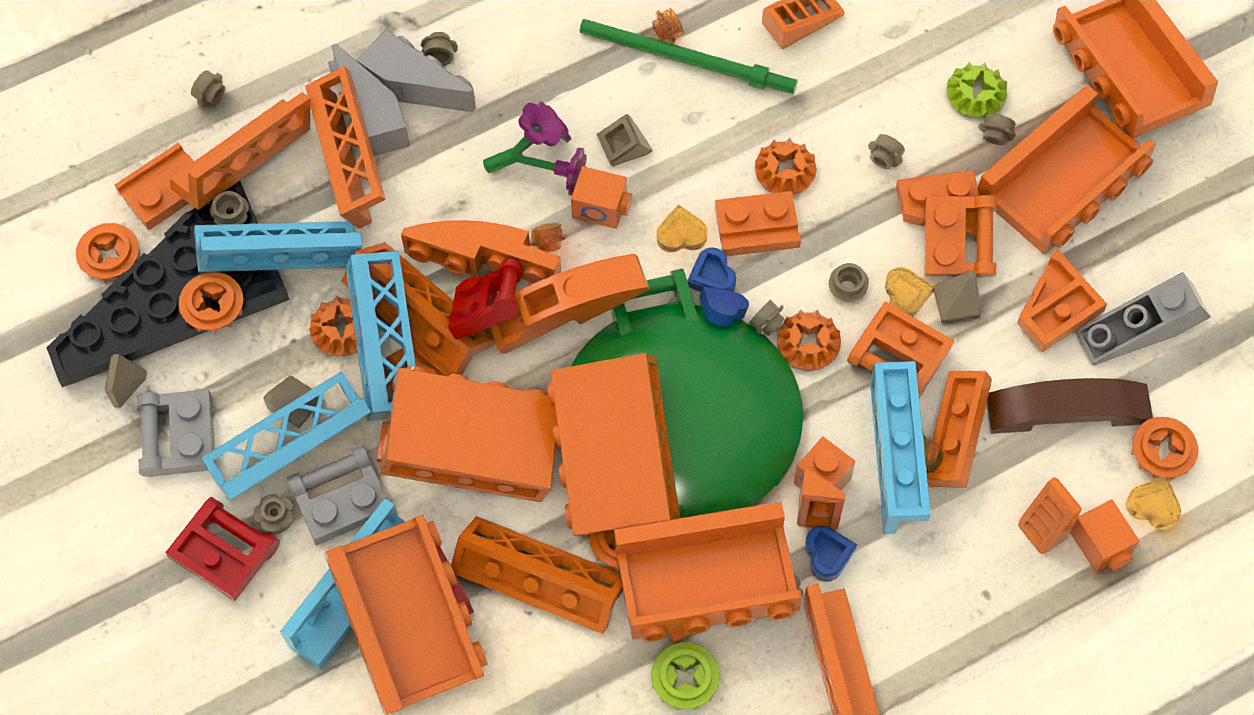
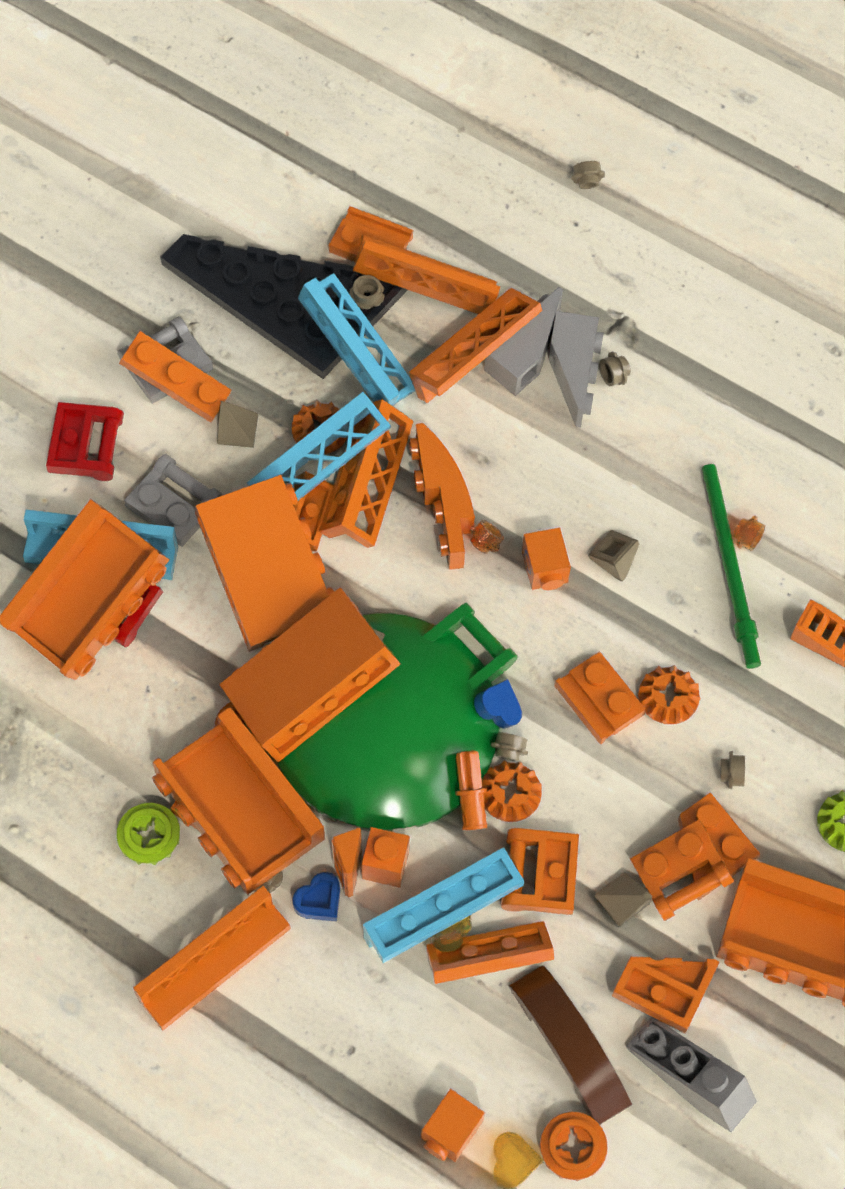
camera: 60 degrees right, 0 degrees up
orange gear [76,223,141,283] -> none
dark tan slope [104,354,147,408] -> none
orange gear [179,272,244,334] -> none
dark tan plate [191,70,225,106] -> none
medium azure fence [201,371,371,500] -> none
dark tan plate [253,494,294,534] -> none
red plate [448,259,523,340] -> none
orange fence [451,516,623,634] -> none
magenta plant [483,101,587,196] -> none
orange slope [490,253,650,354] -> none
clear yellow tile [656,204,708,253] -> none
blue tile [687,247,736,292] -> none
dark tan plate [829,263,869,302] -> none
clear yellow tile [885,267,935,317] -> none
dark tan plate [979,113,1016,145] -> none
orange slope [1018,477,1082,554] -> none
none -> orange plate [119,331,232,422]
none -> orange axle [455,750,488,830]

